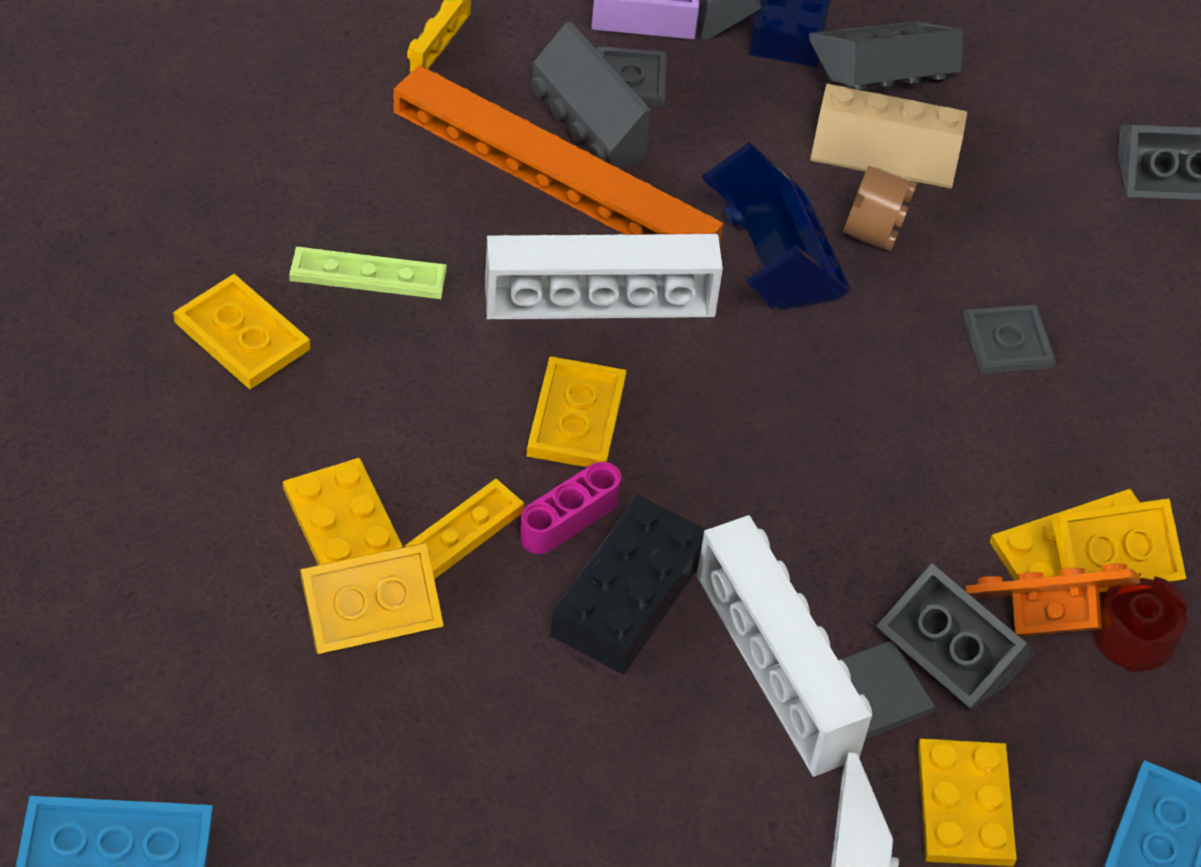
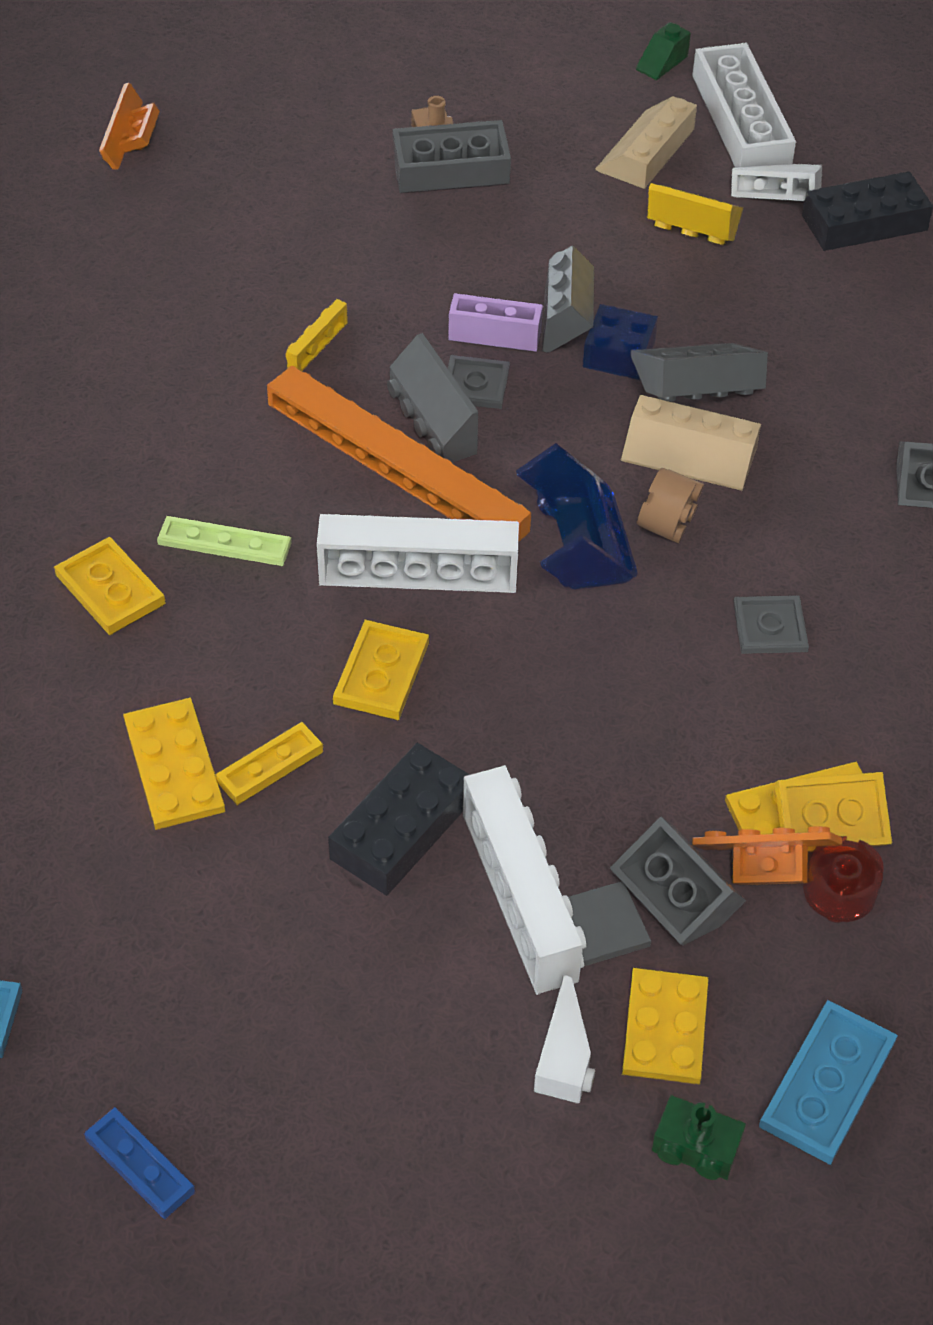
camera: 10 degrees right, 0 degrees up
yellow plate [299,543,444,654] -> none
dark pink beam [520,462,621,554] -> none

